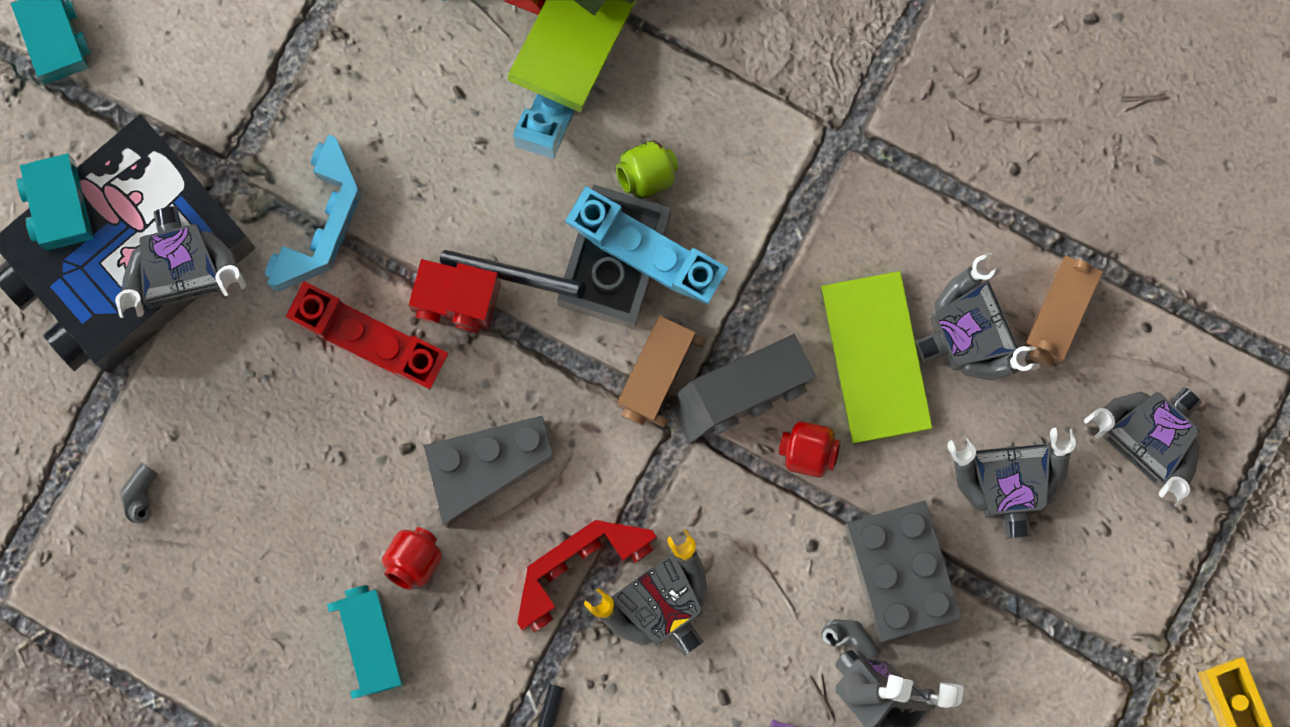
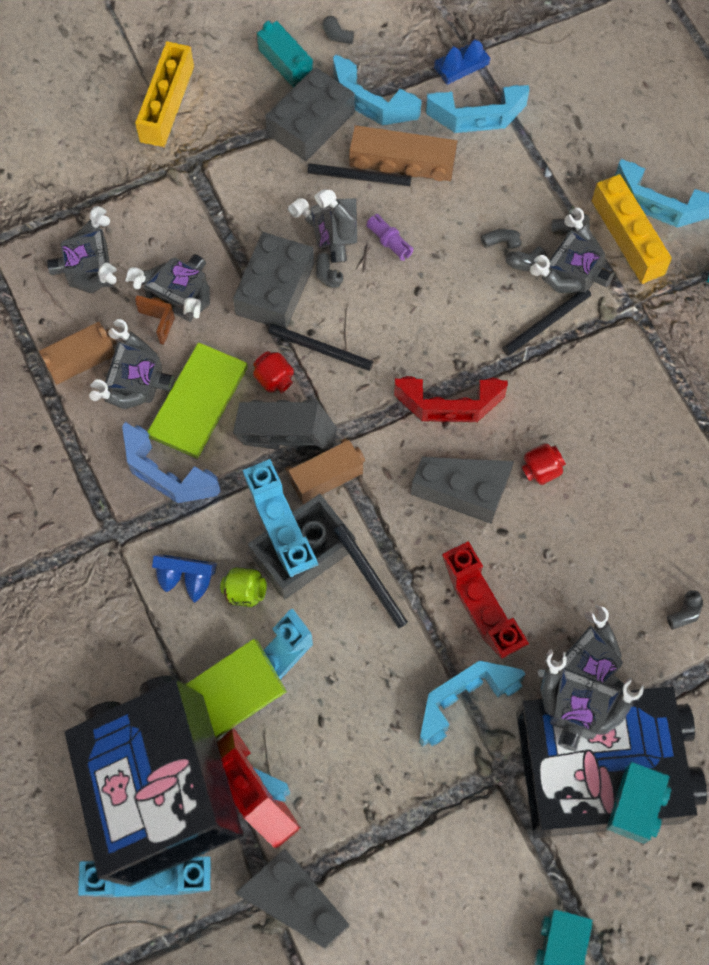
camera: 145 degrees left, 15 degrees down
teal brick [327,585,405,700] -> none
red brick [408,259,501,334] -> none
dark grey torso [584,529,707,656] -> none
none -> medium blue slope [122,422,221,503]
none -> dark orange bracket [135,295,175,345]
none -> blue tile [152,554,217,603]
none -> black bar [268,324,374,371]
none -> torso [538,605,624,691]

